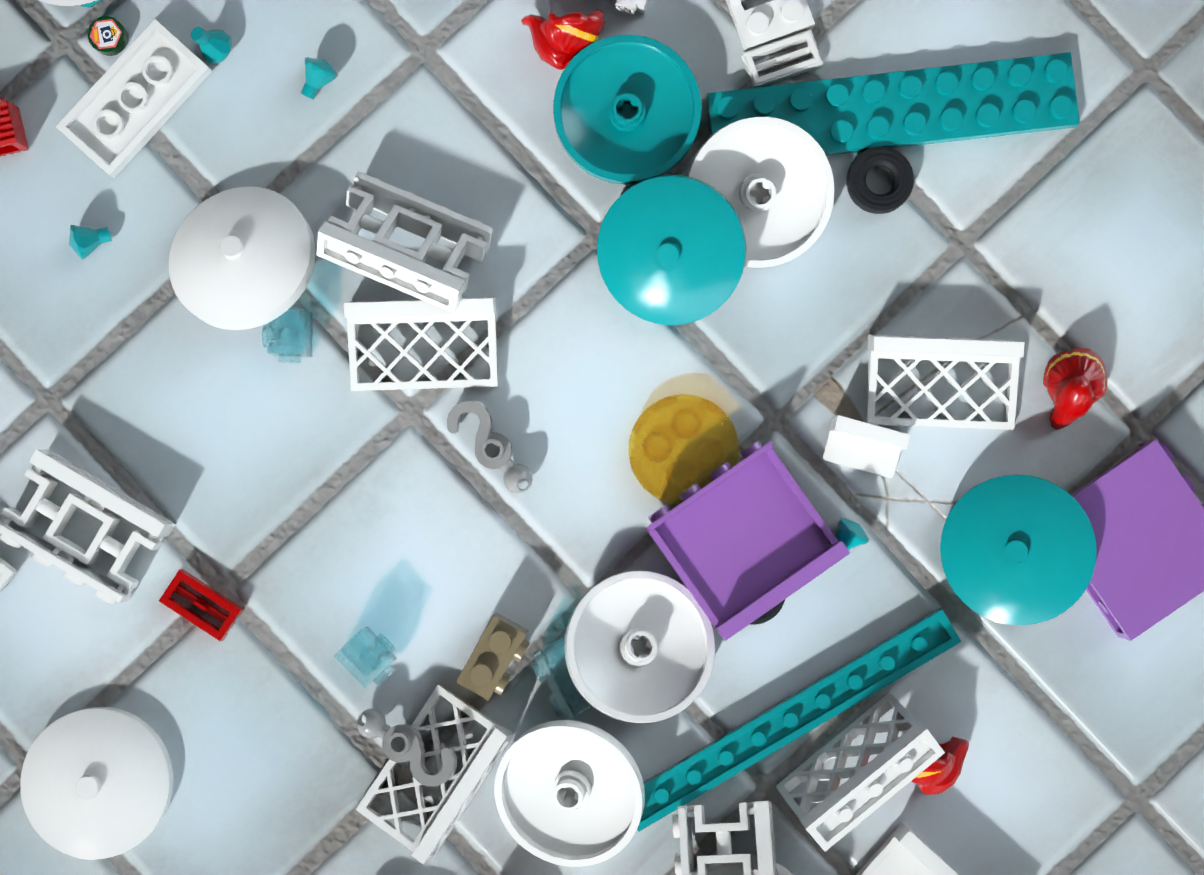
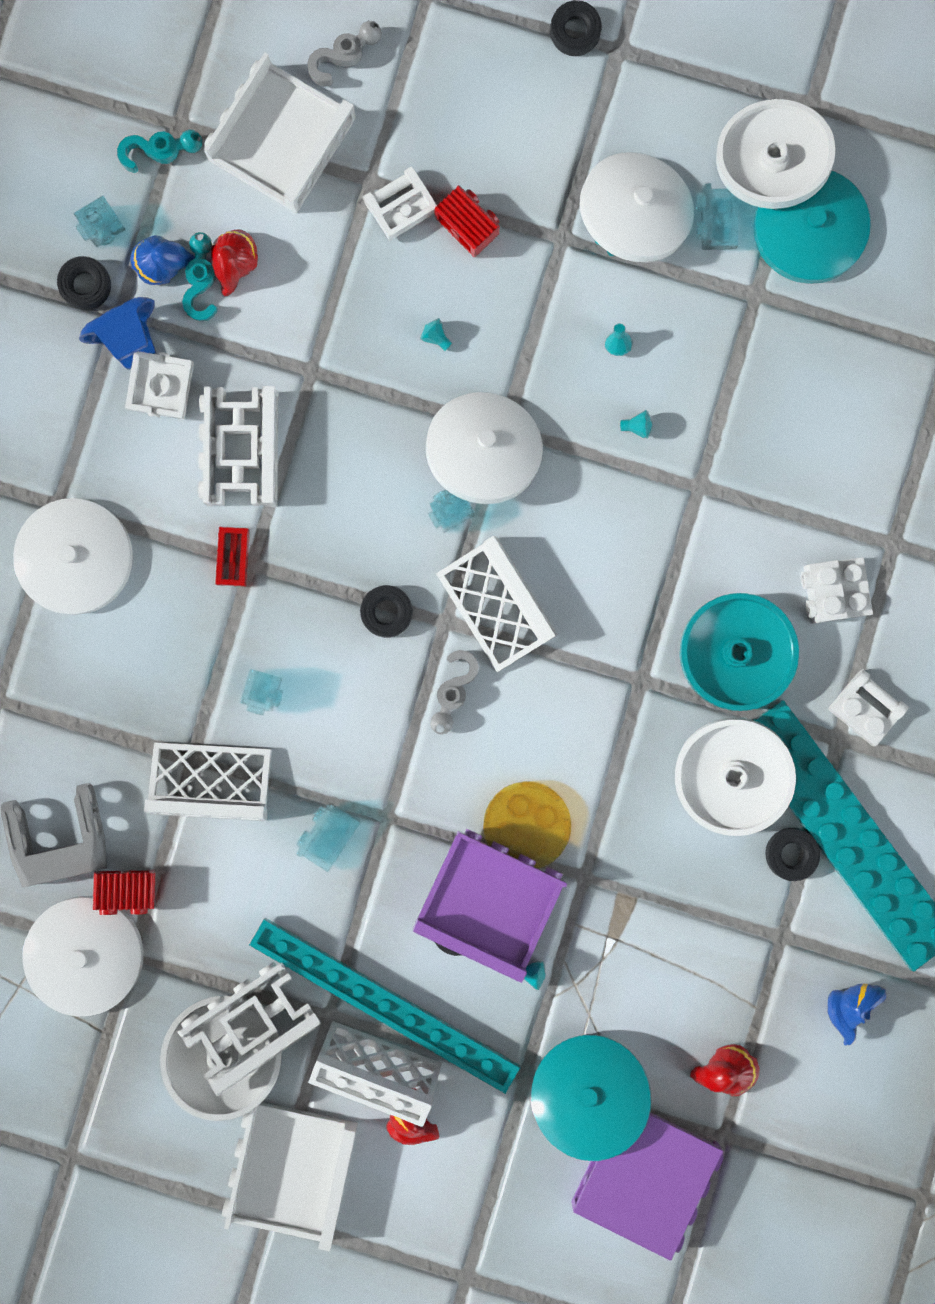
camera: 55 degrees right, 0 degrees up
white plate [56,19,213,178] -> none
tile [87,16,128,56] -> none
white fence [316,172,493,313] -> none
light grey piece [357,709,457,787] -> none
dark tan brick [456,613,530,701] -> none
white dish [494,720,645,867] -> none
red hair [521,9,605,70] -> none
white dish [565,571,715,723] -> none
teal dish [597,175,747,325] -> none
white tile [741,29,823,88] -> none
white panel [822,415,911,478] -> none
white fence [865,334,1025,430] -> none
none -> black tyre [360,585,413,638]
none -> blue hair [827,984,887,1045]

